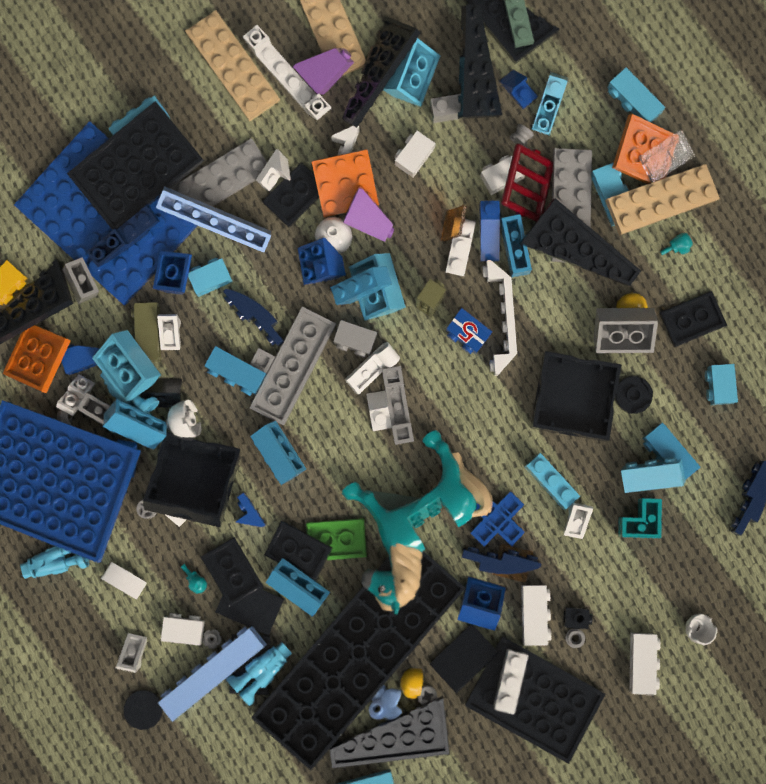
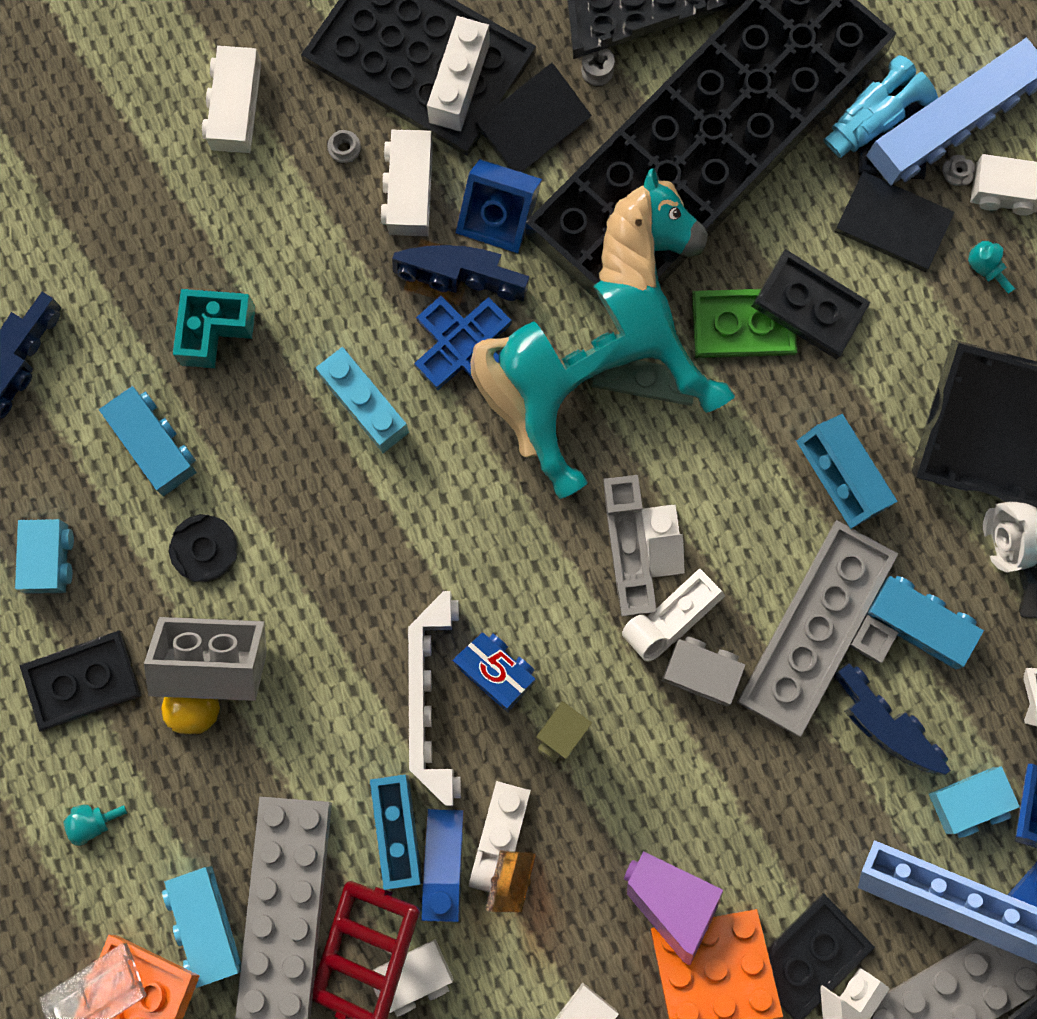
camera: 175 degrees left, 5 degrees down
black tile [201,537,264,607] -> none
blue slope [236,493,266,527] -> none
dark azure brick [265,558,330,617] -> none
blue slope [298,238,346,285] -> none
white cylinder [315,217,352,254] -> none
dark azure brick [331,266,392,305] -> none
medium azure slope [349,253,405,321] -> none
light blue plate [369,685,402,720] -> none
yellow hair [400,668,423,699] -> none
black wing [519,198,641,286] -> none
black tile [531,351,622,442] -> none
black brick [563,607,593,629] -> none
white slope [564,503,593,539] -> none
tan plate [605,164,720,236] -> none
medium azure brick [621,457,685,493] -> none
white hair [686,613,718,645] -> none

